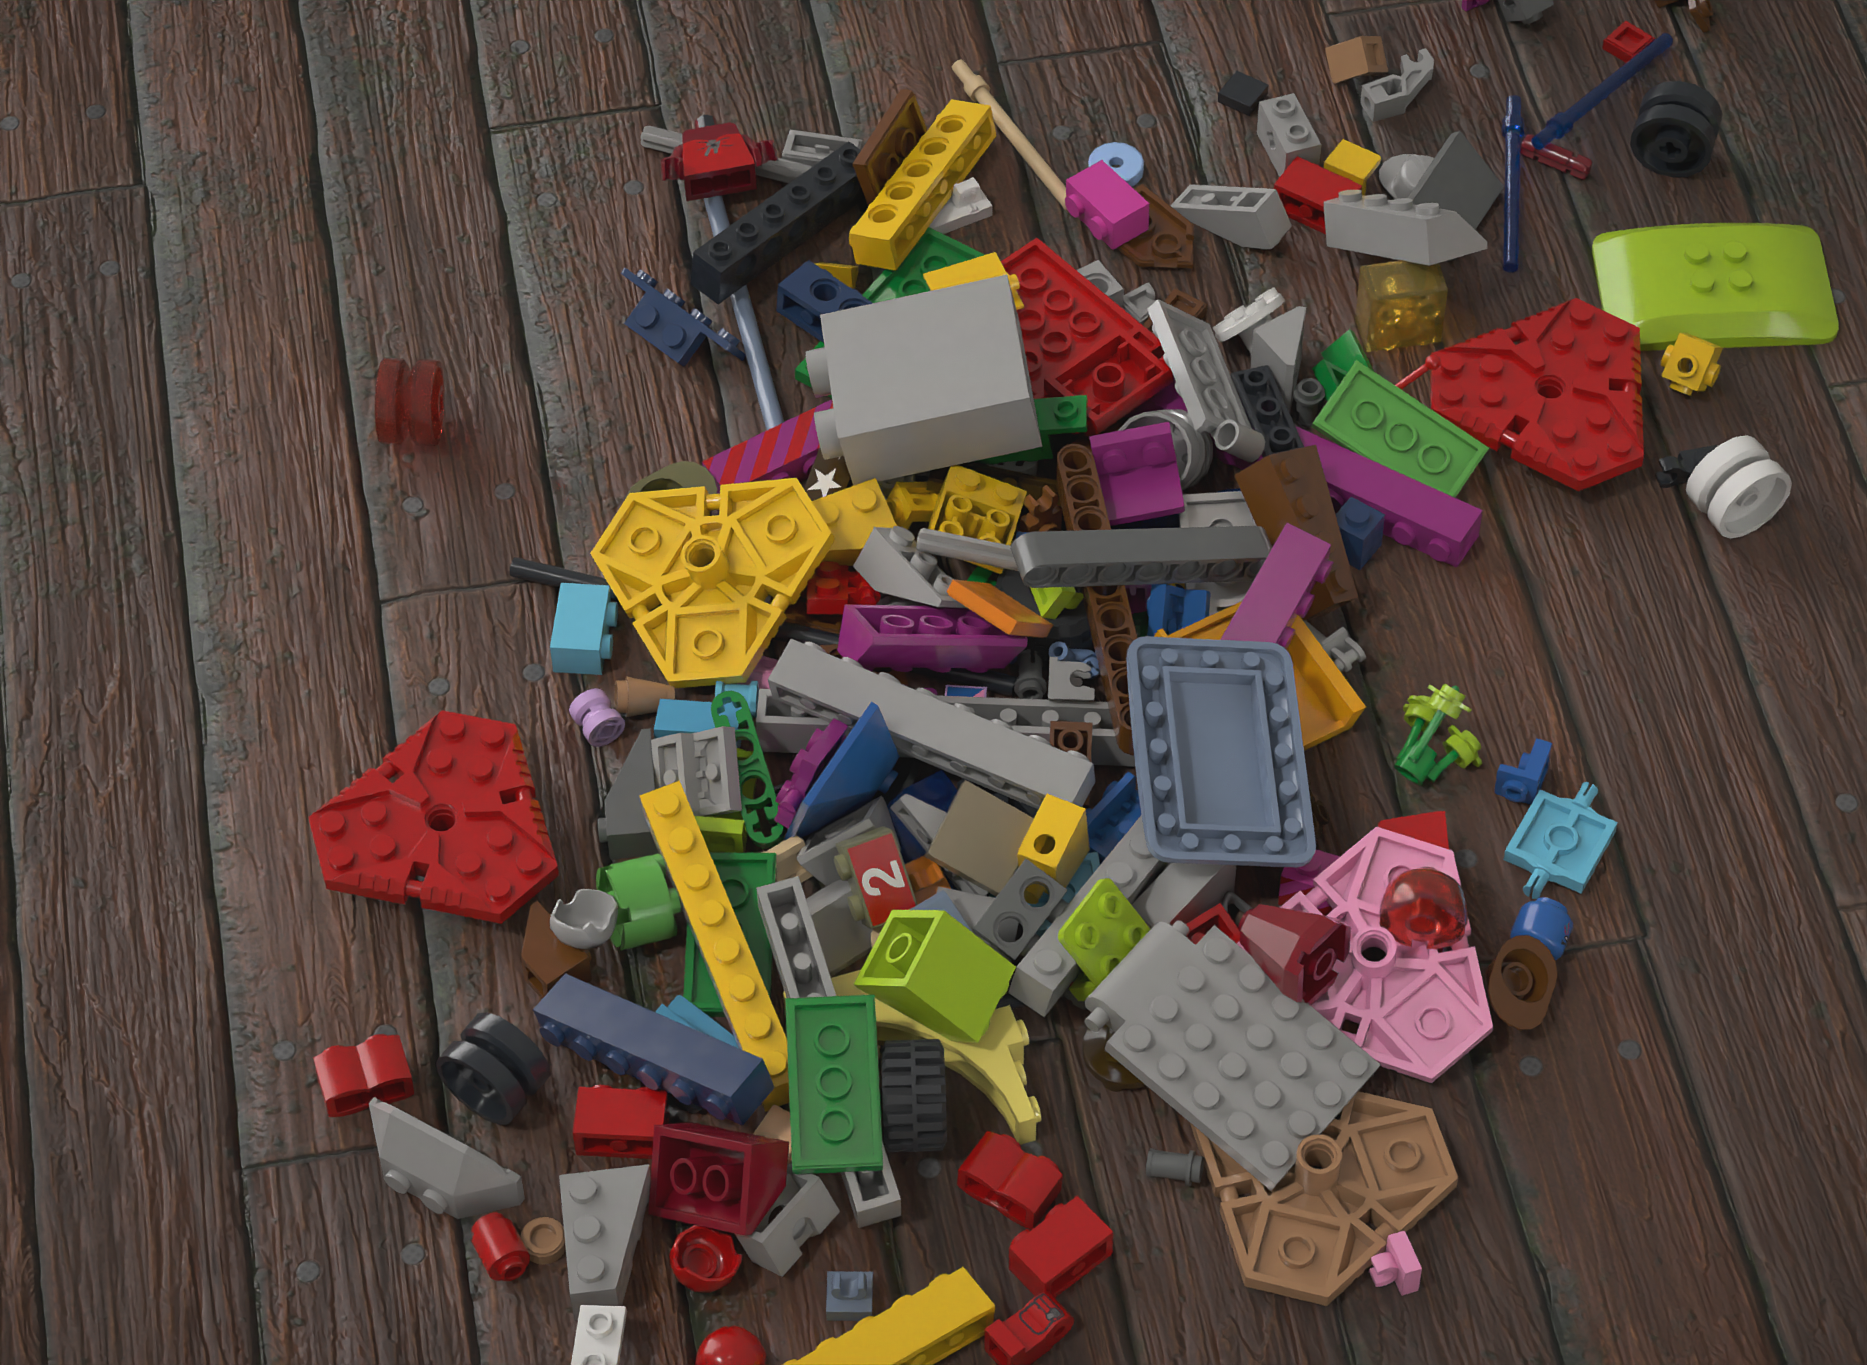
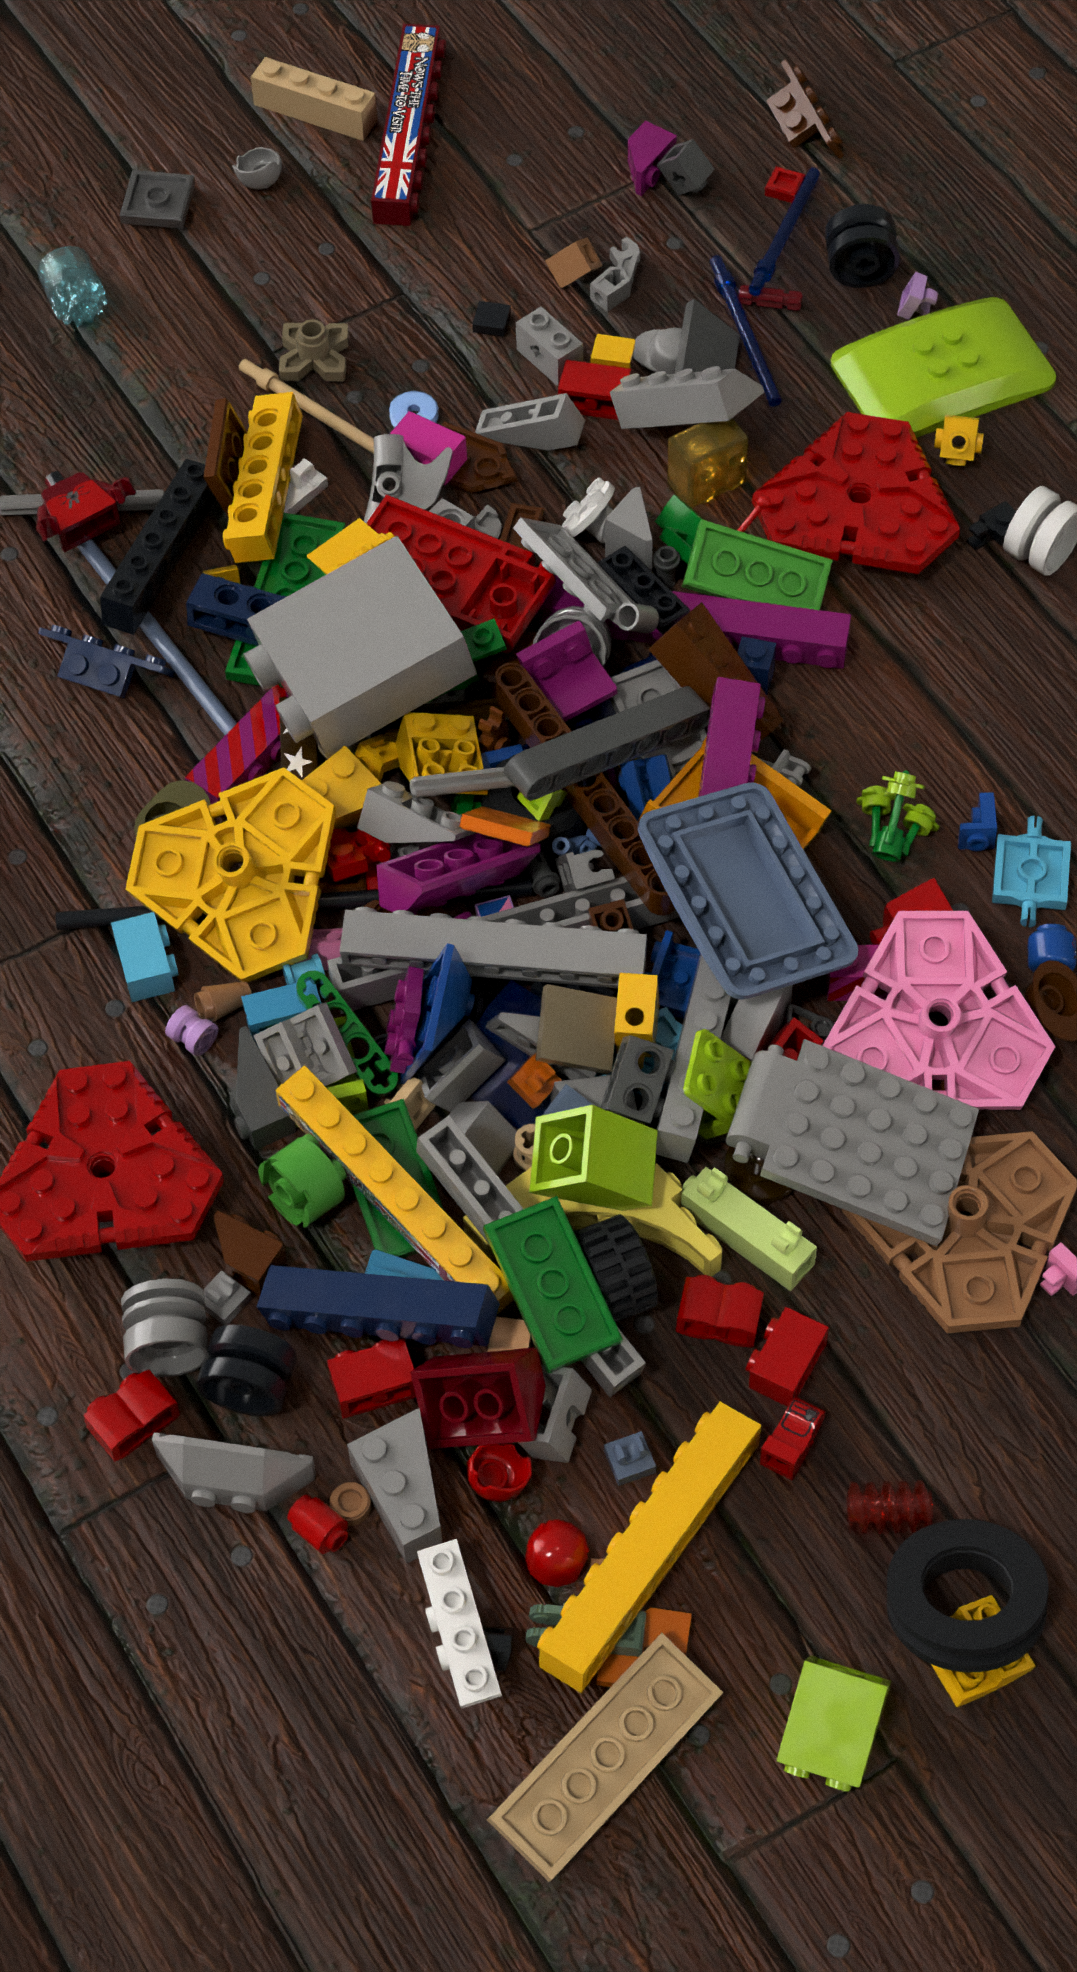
camera: 20 degrees left, 5 degrees up
light grey hair [550,889,618,949] -> none
light grey tile [782,129,863,166] -> none
brick [834,826,918,929] -> none
dark grey pin [1146,1148,1204,1186] -> none
dark red cone [1238,904,1351,1005] -> none
clear red cylinder [1379,867,1468,949] -> none
none -> light grey wheel [121,1278,208,1377]
none -> light grey tile [203,1270,252,1326]
none -> dark tan plant [279,319,349,381]
none -> light grey pin [363,434,453,523]
none -> yellowish green brick [681,1167,817,1291]
none -> lavender tile [897,272,938,320]

